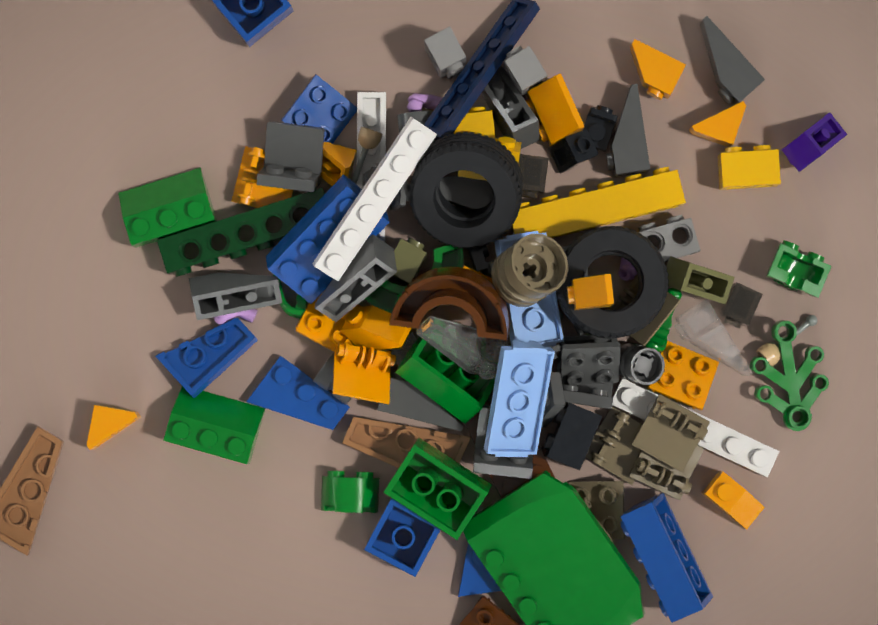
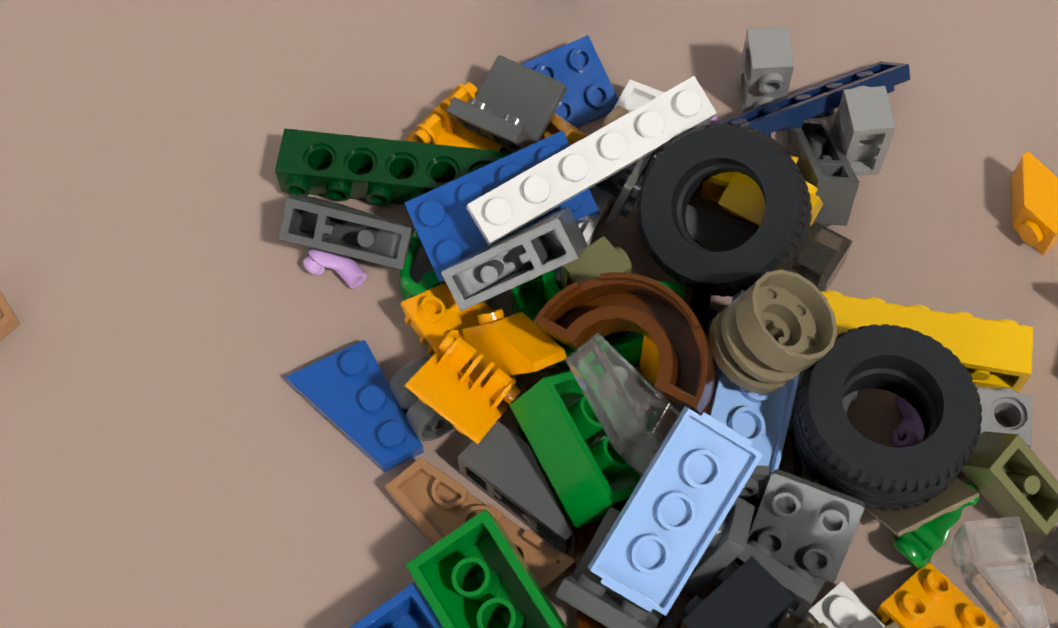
camera: 25 degrees right, 25 degrees down
light orange slope [87,405,141,450] -> none
green slope [118,168,217,248] -> none
blue wing [155,318,258,398] -> none
green slope [163,386,266,464] -> none
green cylinder [321,471,380,513] -> none
light orange slope [525,73,585,147] -> none
black bracket [548,129,598,174] -> none
light orange slope [567,274,614,310] -> none
black bracket [583,105,618,152] -> none
dark grey slope [606,84,650,177] -> none
dark grey wheel [619,343,665,385] -> none

